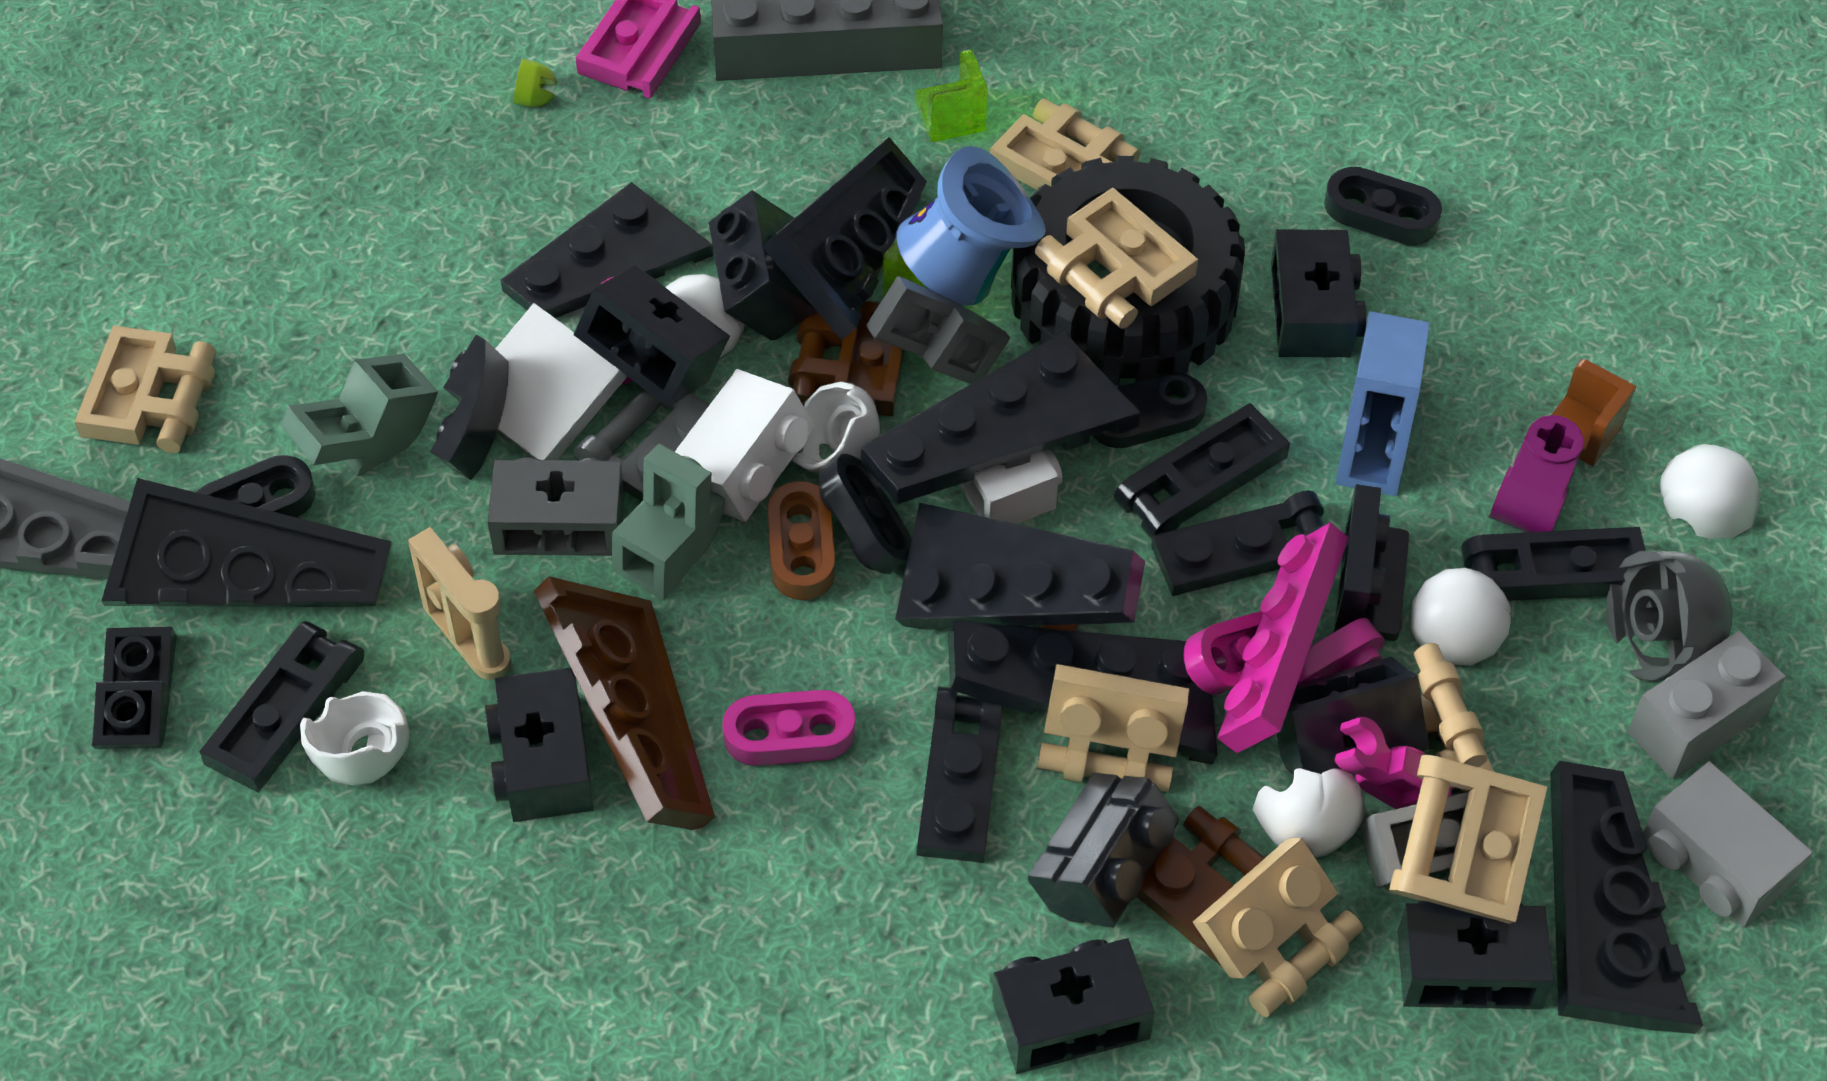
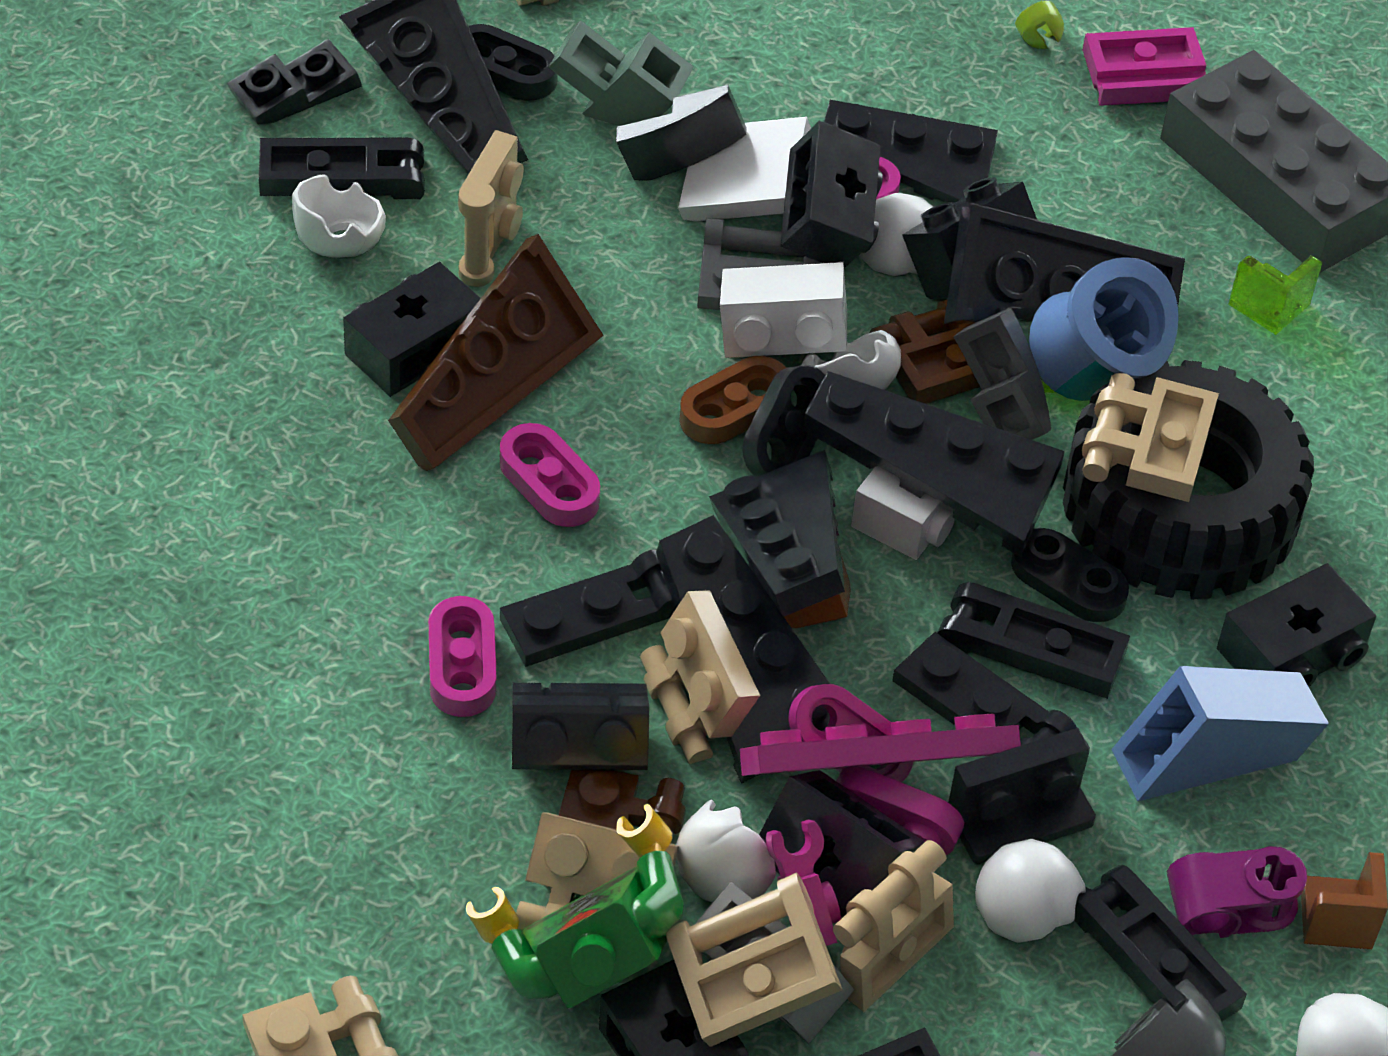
camera: 55 degrees right, 5 degrees down
dark grey brick [488,457,625,556] -> none
sand green brick [612,443,725,601] -> none
tan plate [990,98,1141,190] -> none
black brick [992,938,1155,1074] -> none
none -> dark pink plate [428,596,496,717]
none -> green torso [466,804,684,1009]

